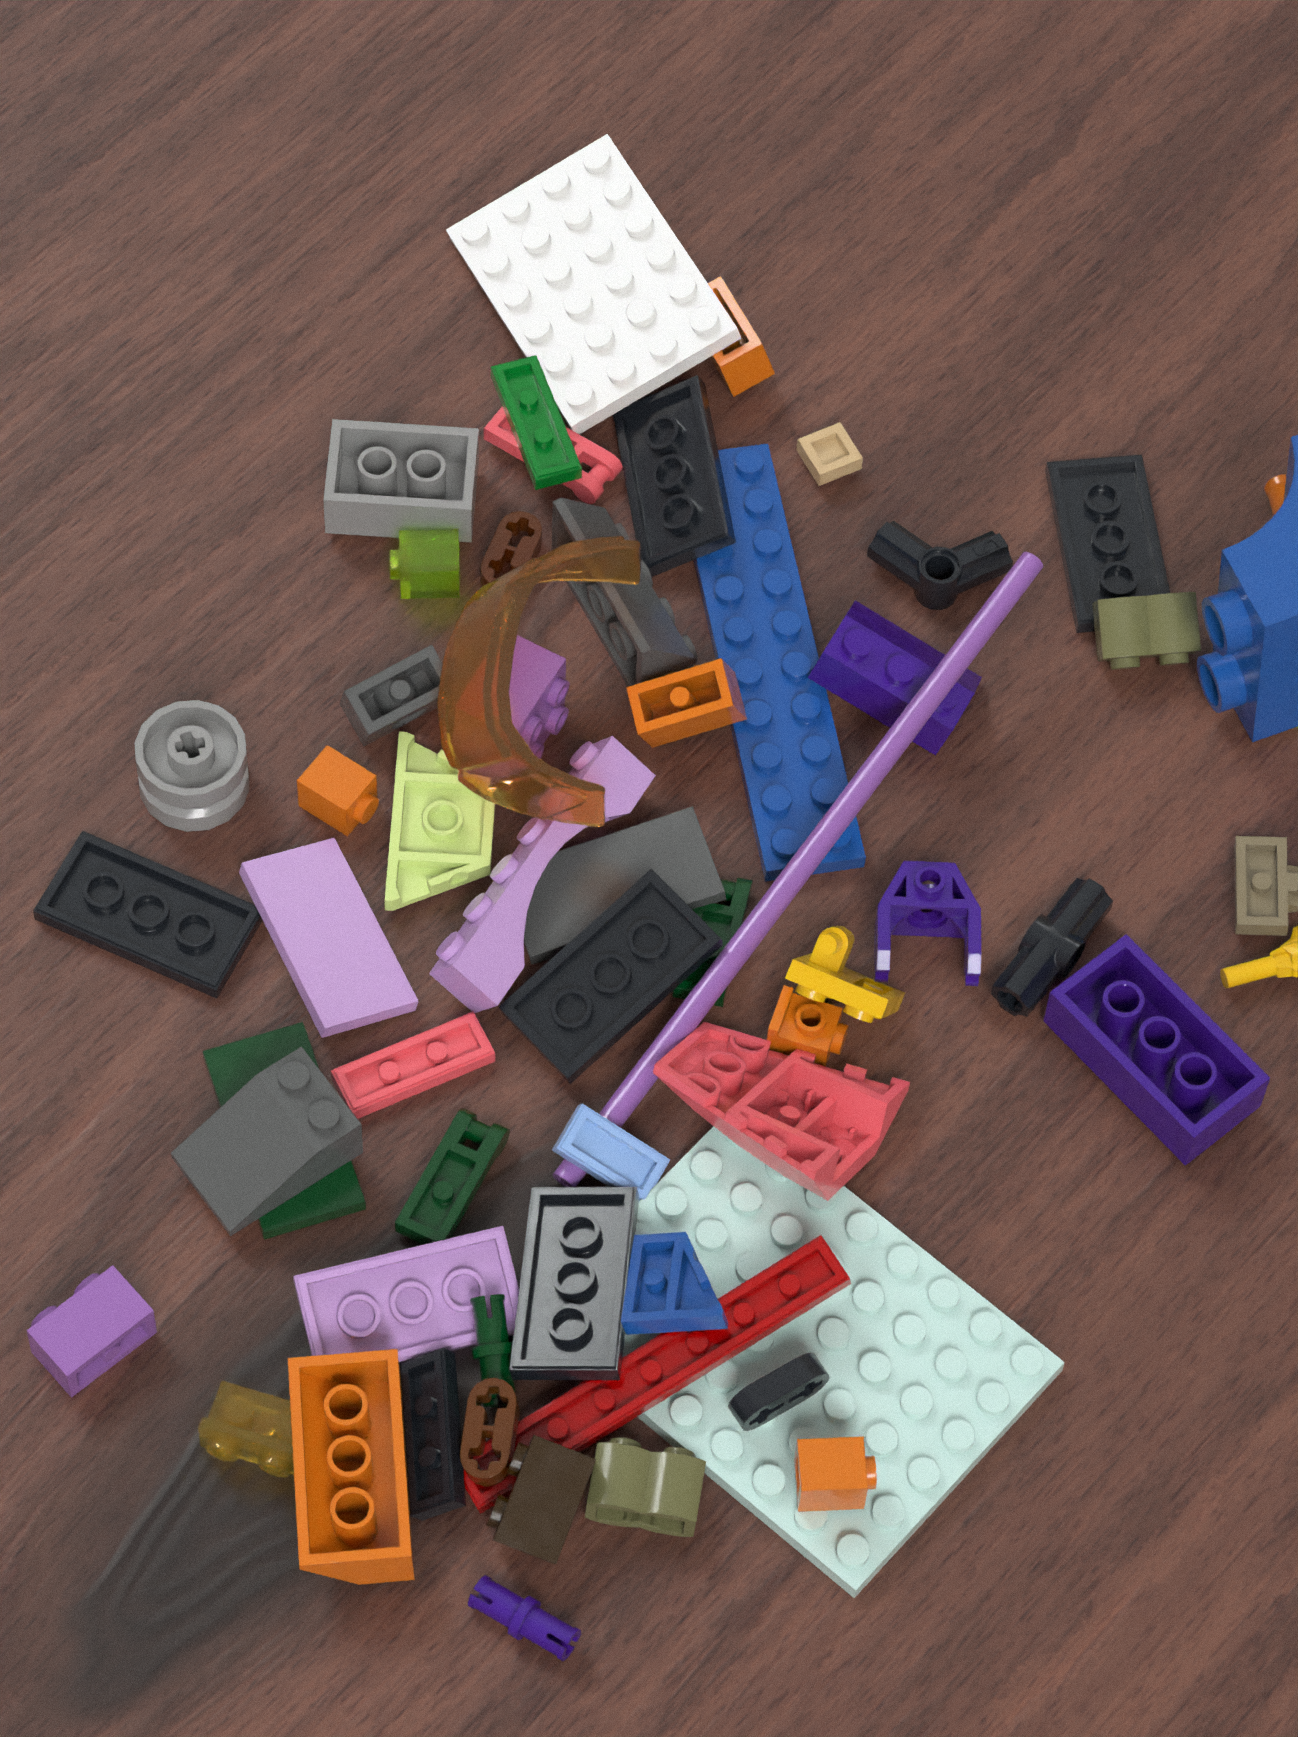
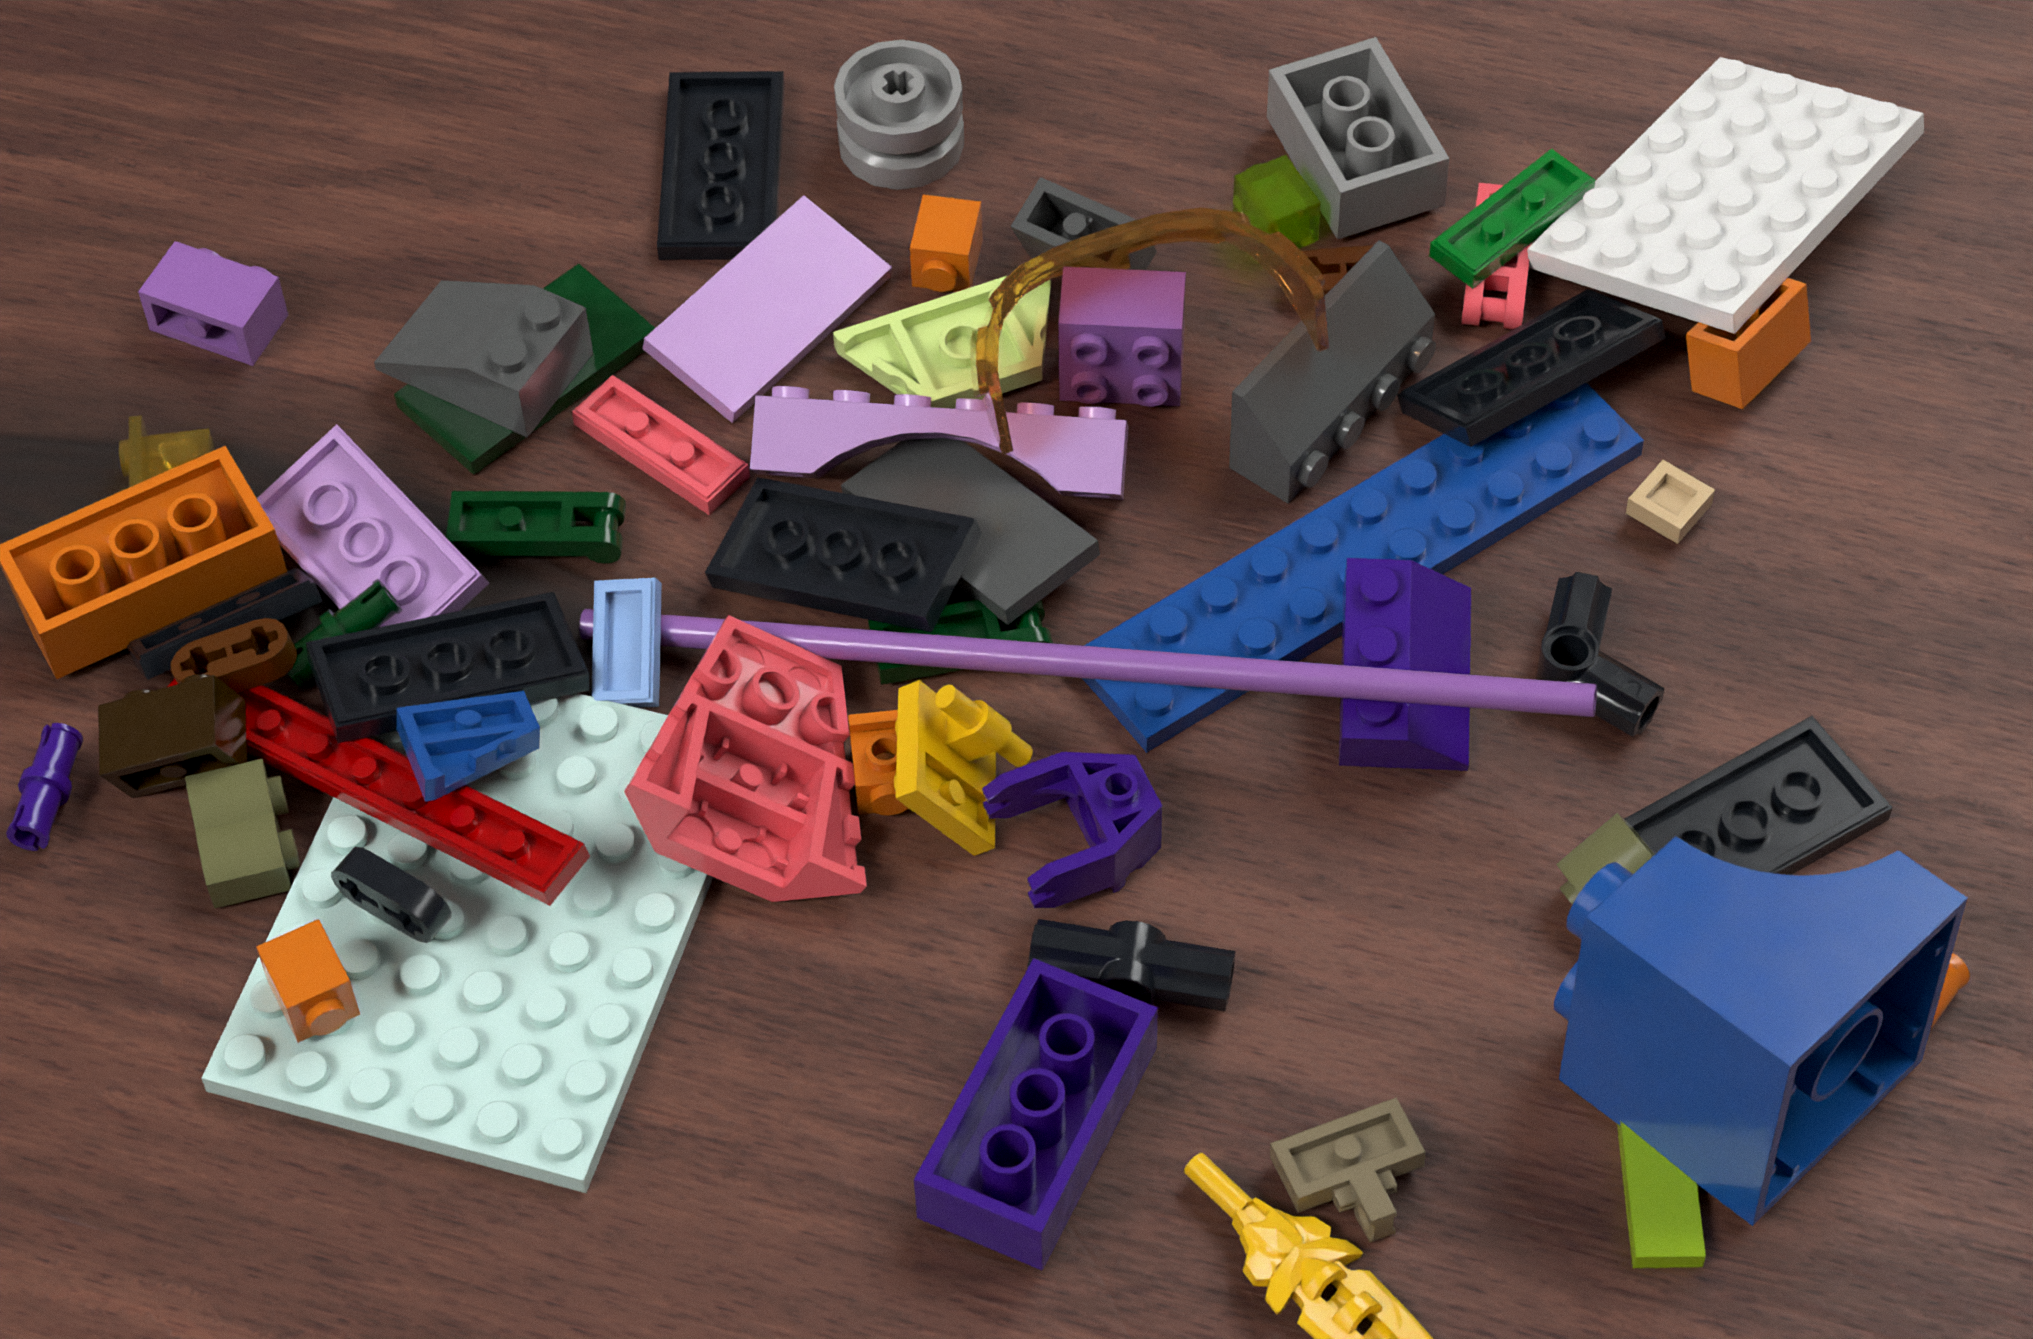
camera: 70 degrees right, 5 degrees down
orange brick [626,658,747,748] -> none

